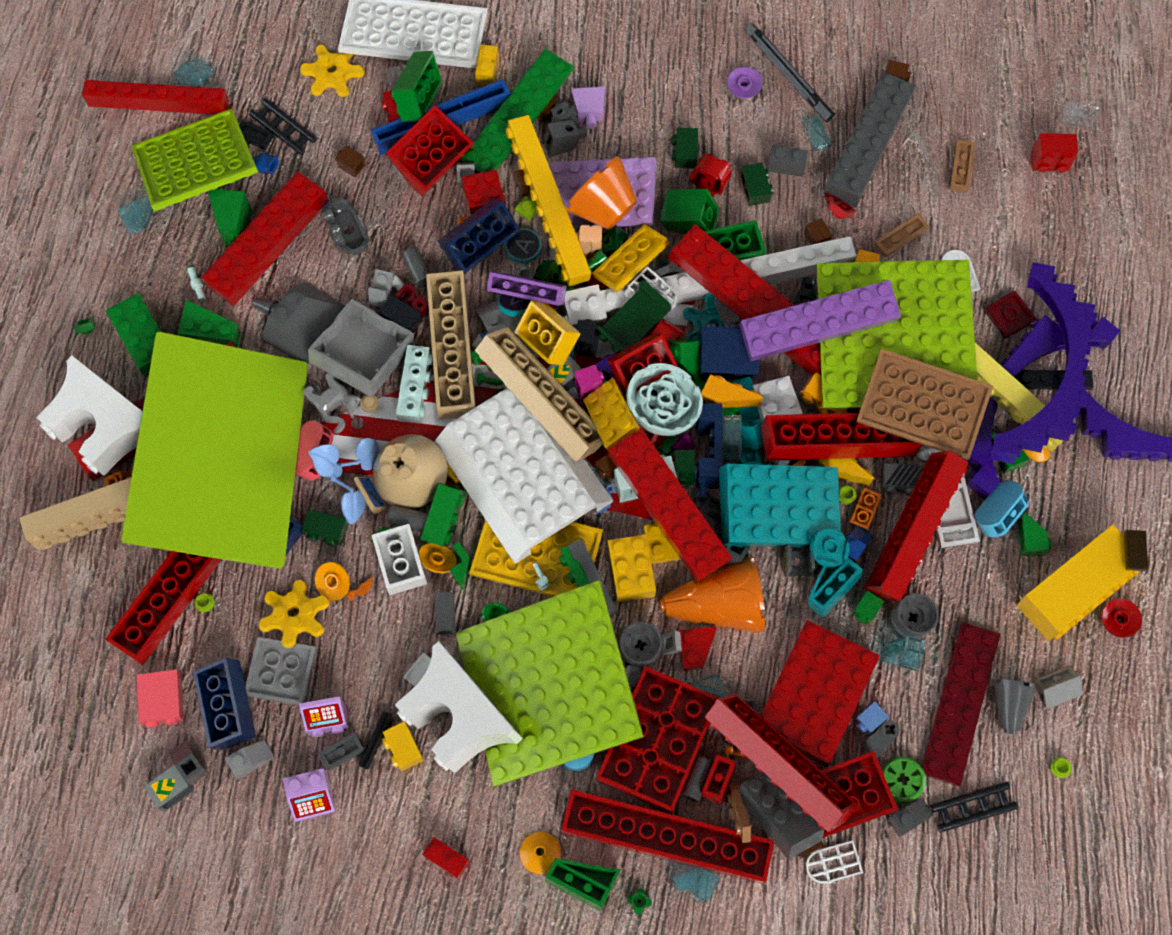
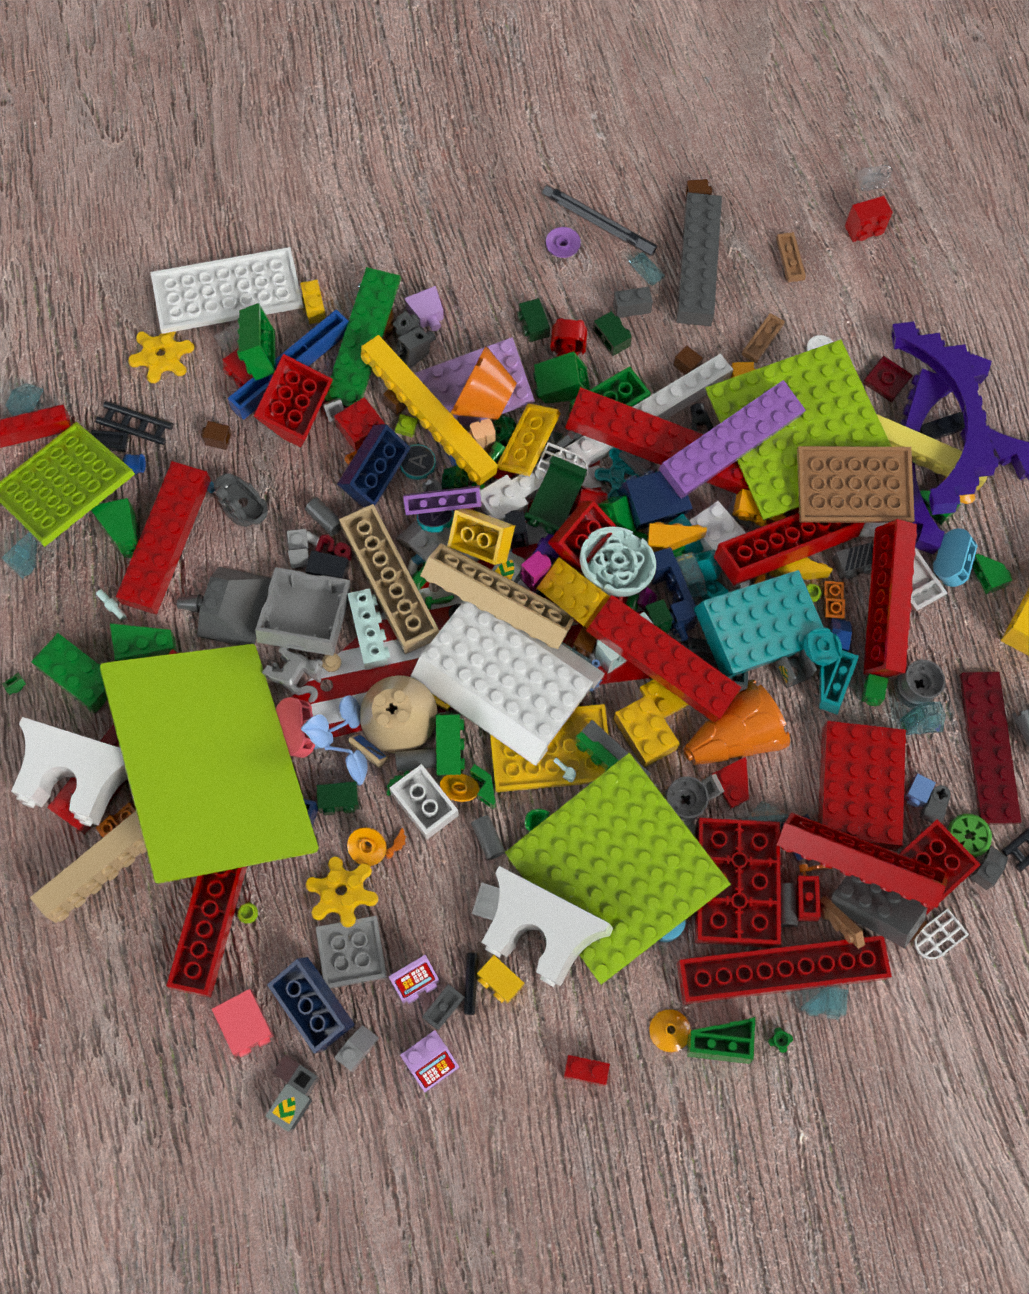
camera: 25 degrees left, 0 degrees up
red wing [825,193,857,219] -> none

